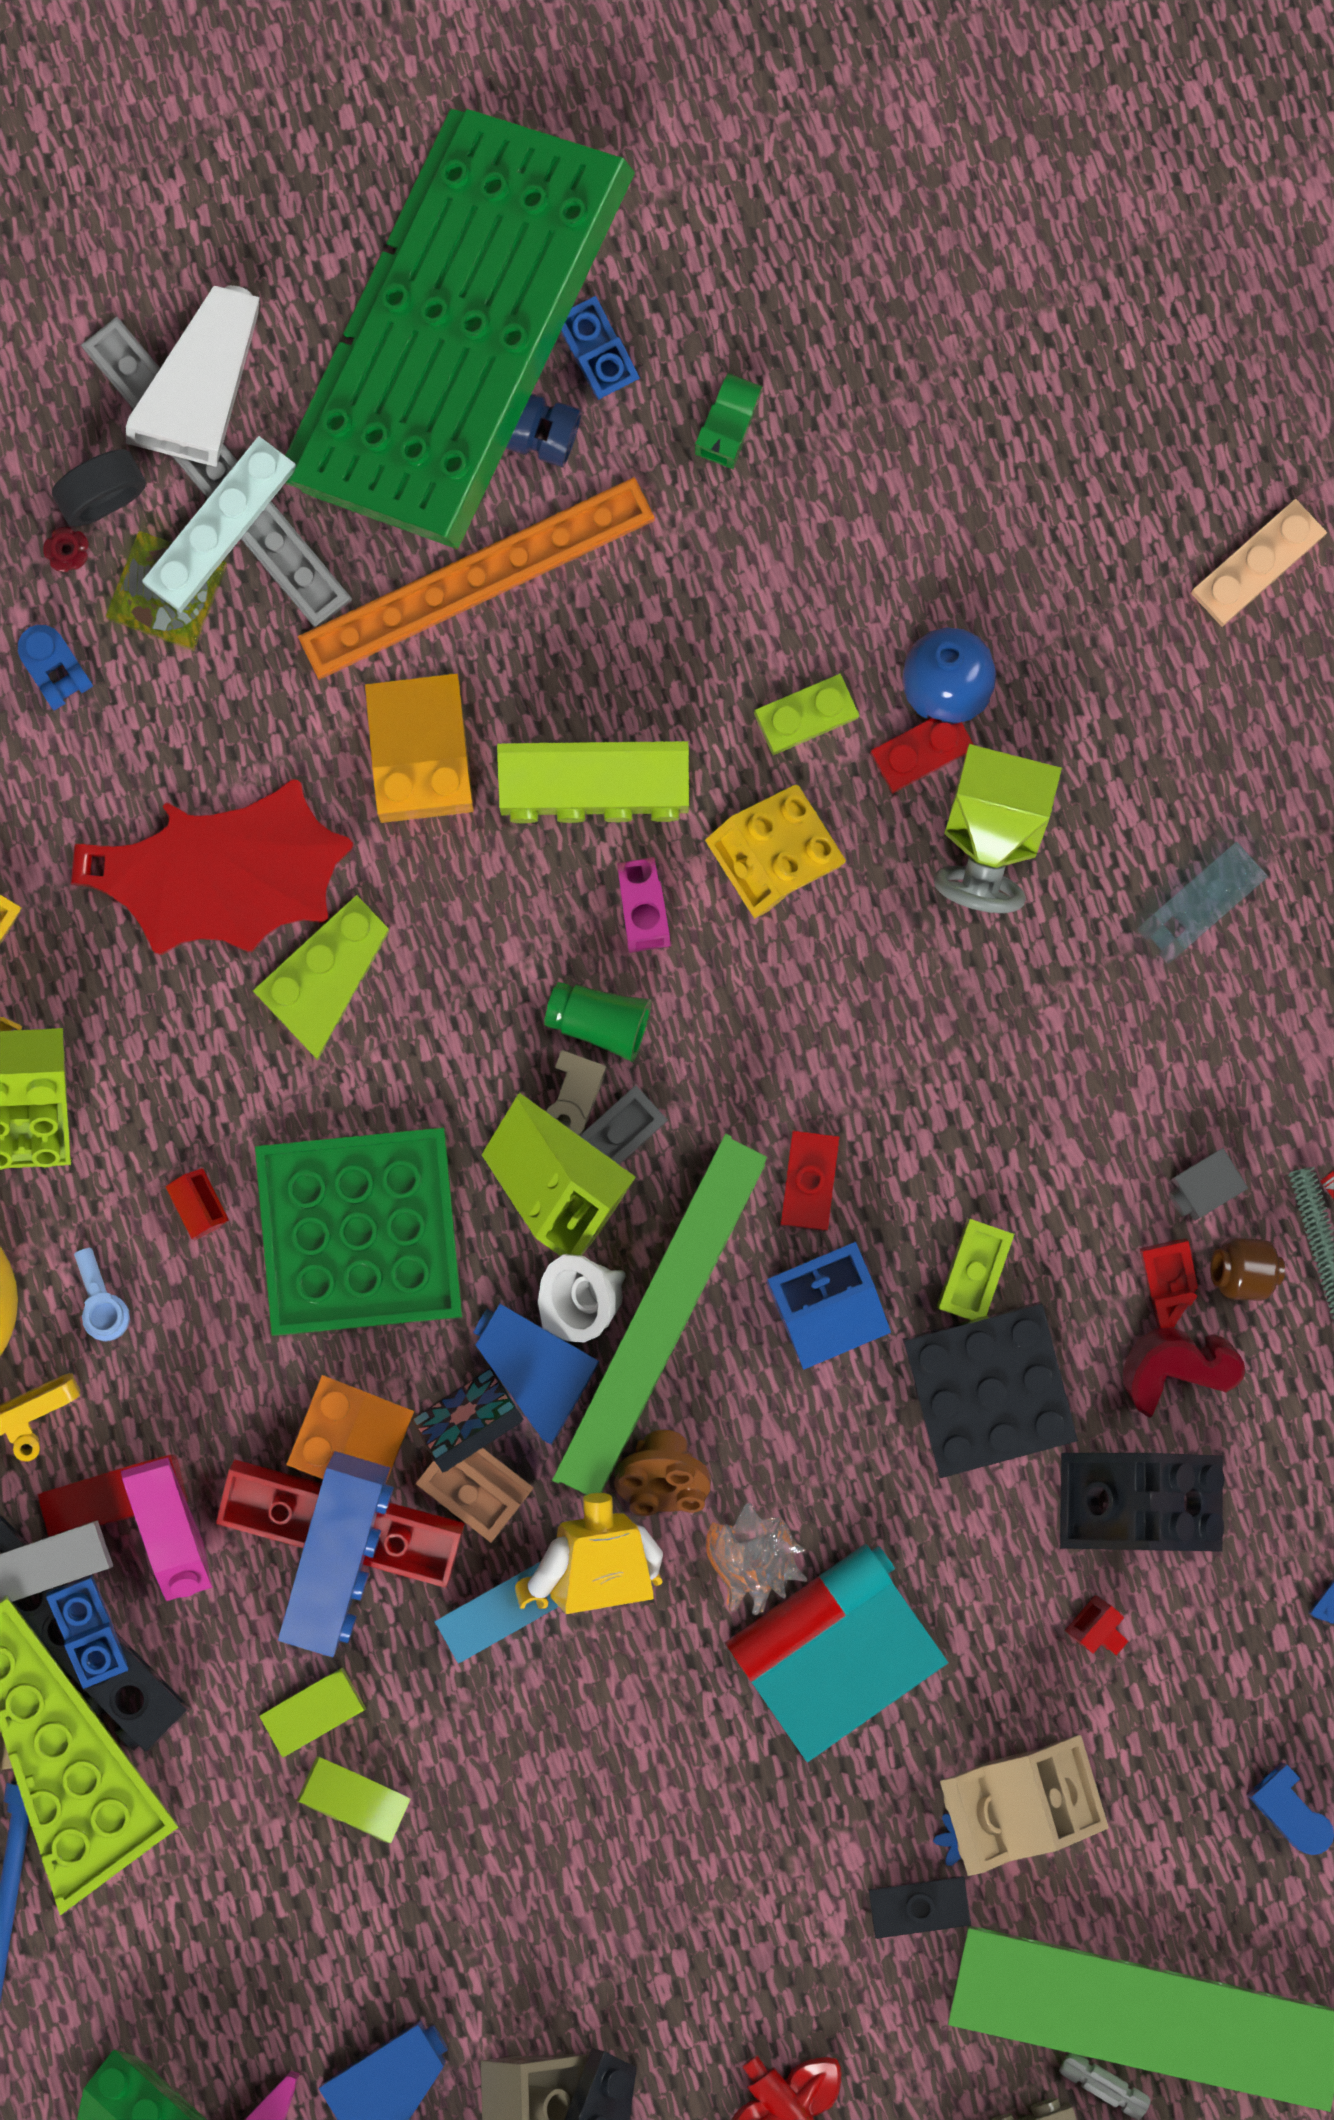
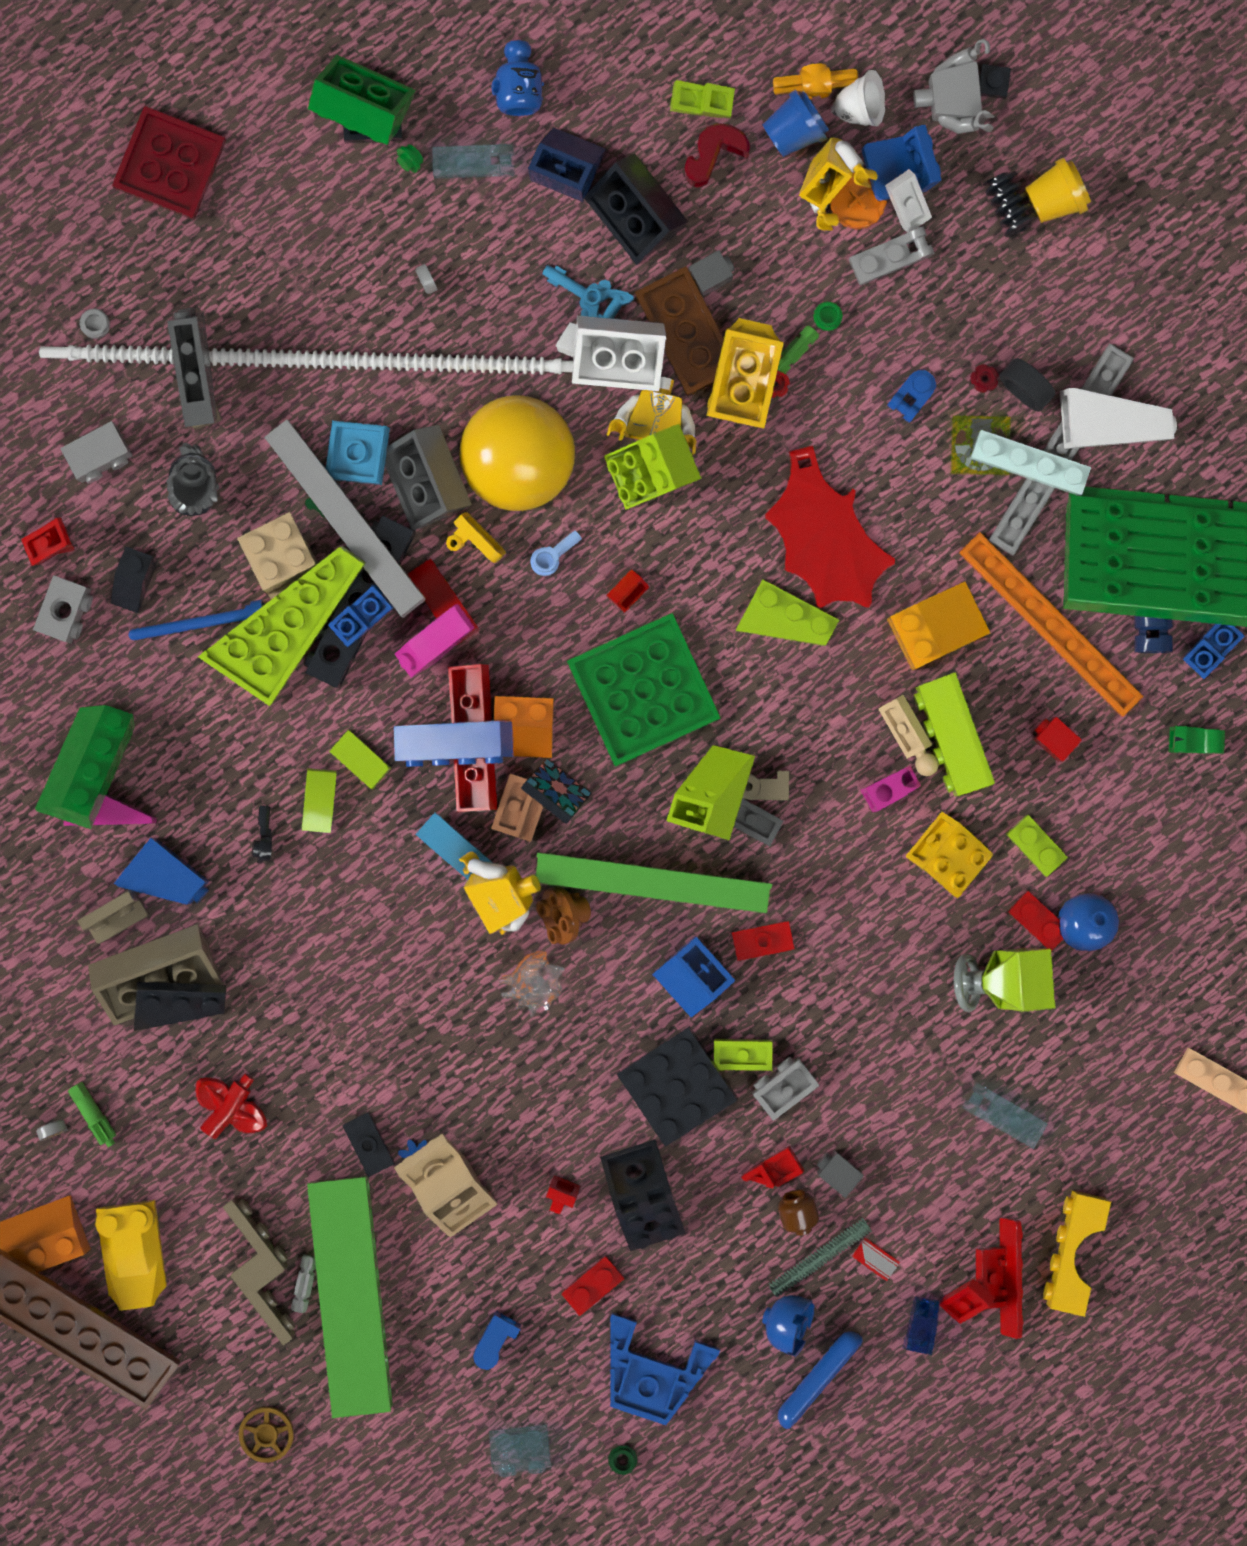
camera: 70 degrees right, 5 degrees up
blue slope [473,1304,600,1445] -> none
white piece [538,1254,626,1342] -> none
green plant [544,982,652,1062] -> none
teal door [724,1543,949,1763] -> none
dark red animal [1123,1327,1245,1418] -> none
none -> black plate [252,805,272,864]
none -> red plate [561,1255,624,1316]
none -> light grey bracket [752,1057,819,1121]
none -> tan plate [878,695,939,776]
none -> red brick [1033,717,1082,762]

